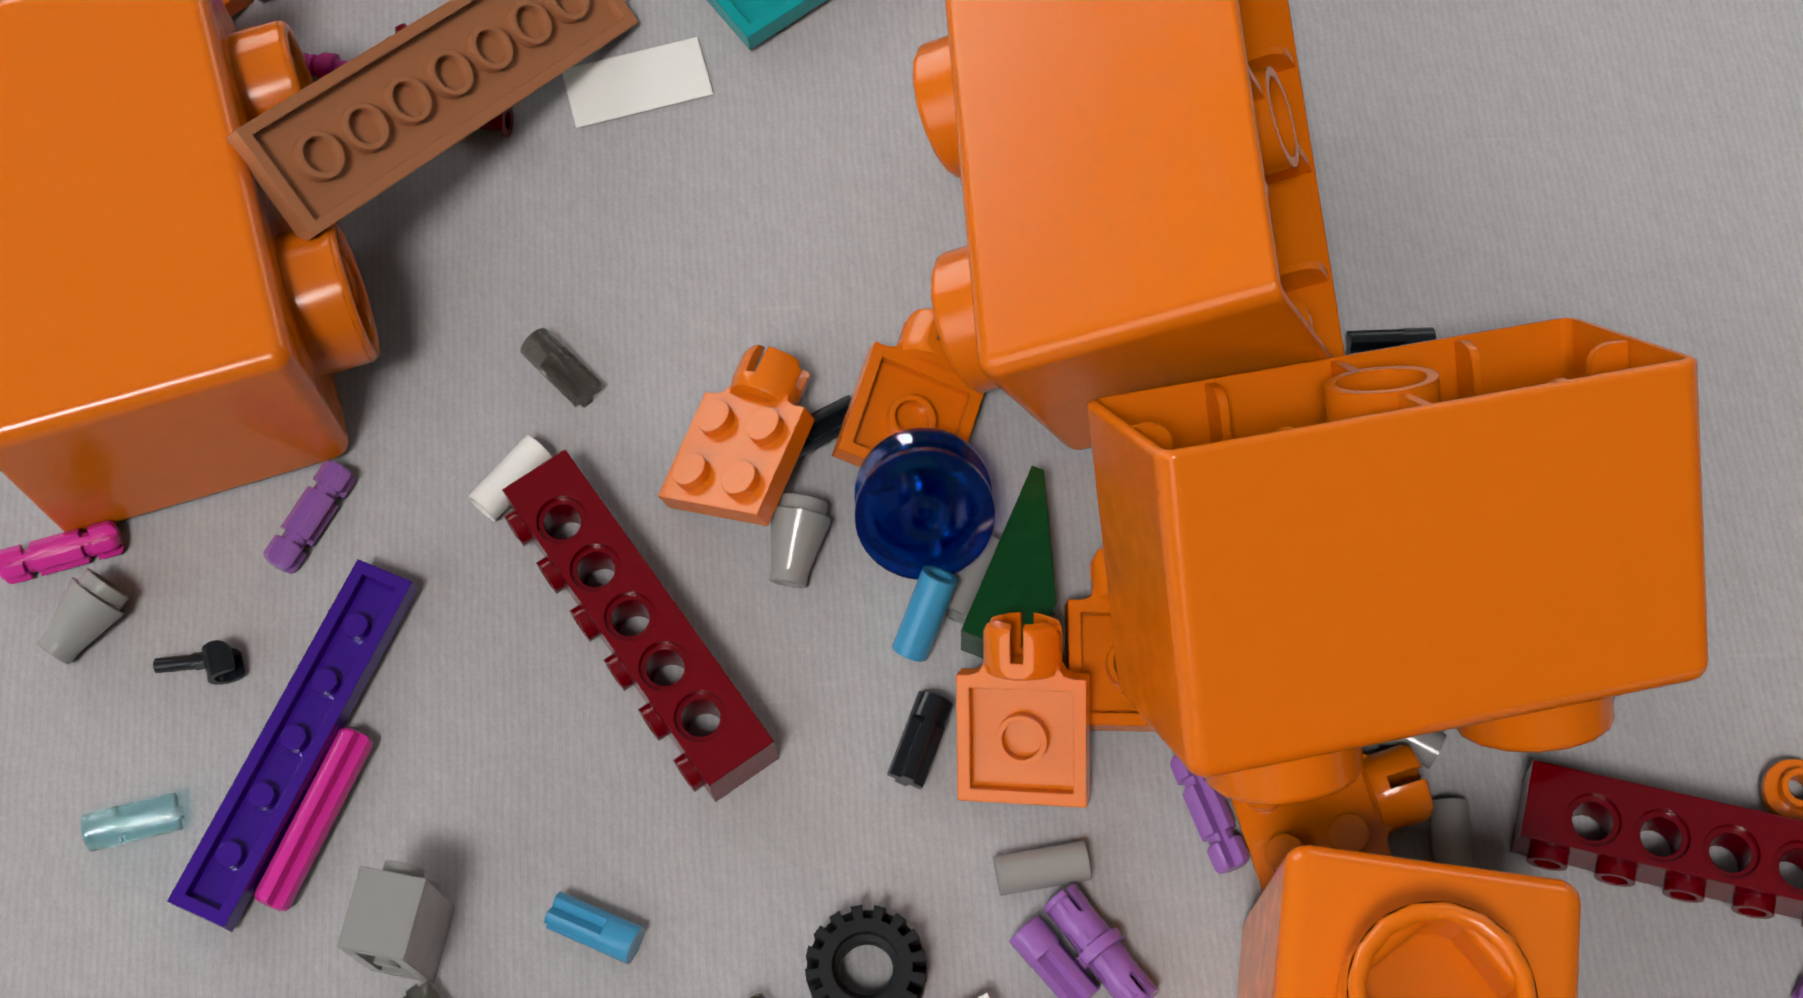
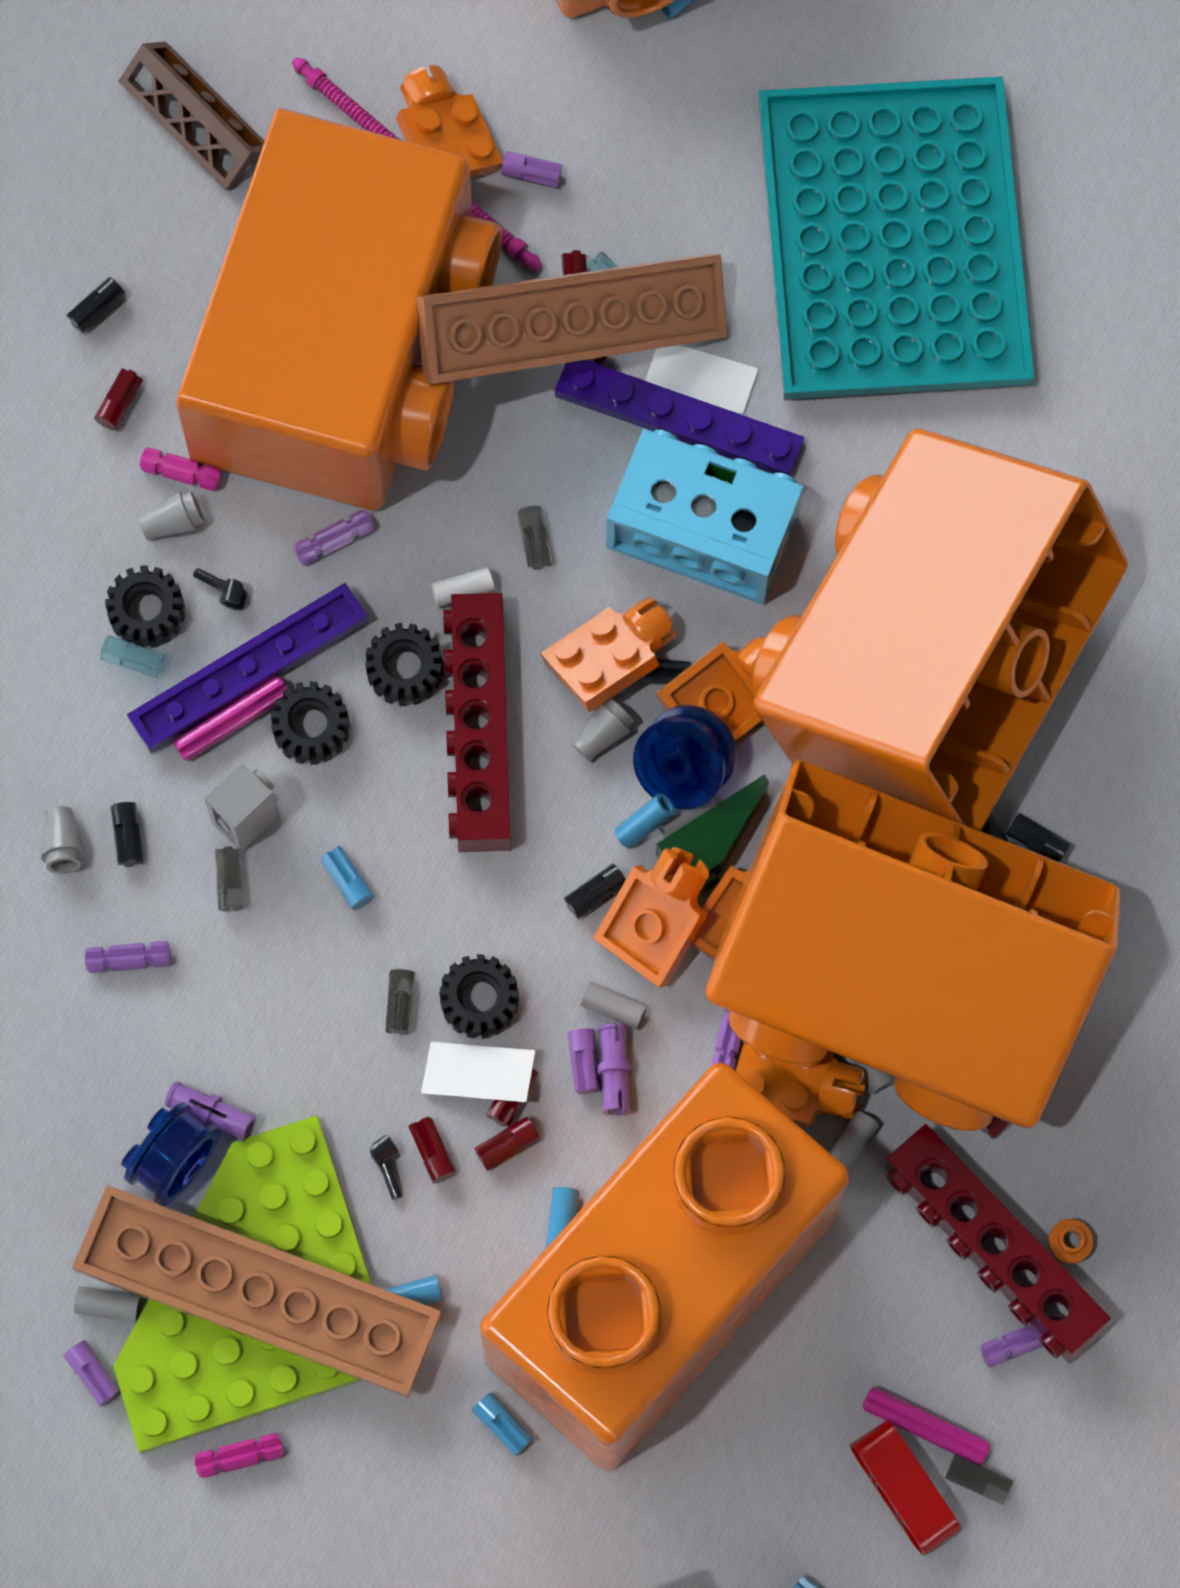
camera: 30 degrees right, 5 degrees up
none -> black tyre [105,565,185,649]
none -> black tyre [271,681,350,765]
none -> black tyre [365,623,443,706]
none -> dark purple plate [554,360,804,476]
none -> medium azure piece [606,429,803,605]

